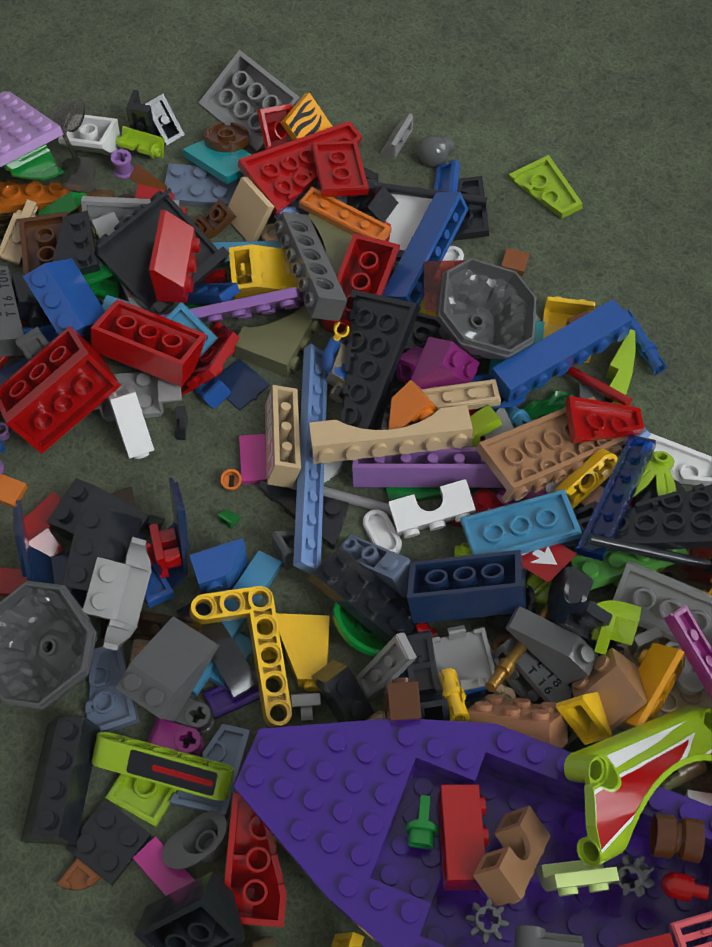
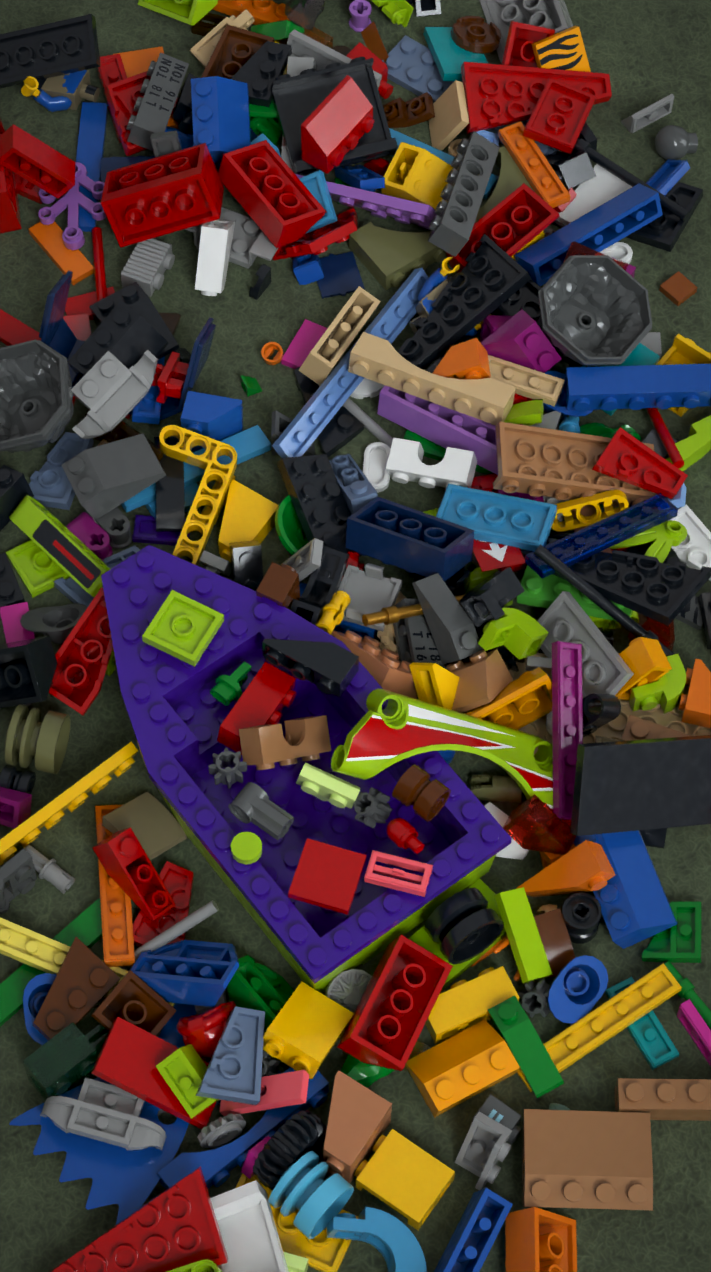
camera: 30 degrees right, 0 degrees up
none -> red bar [91,227,107,302]
none -> light grey brick [121,238,175,297]
none -> lime plate [142,590,224,667]
none -> black slope [262,639,359,698]

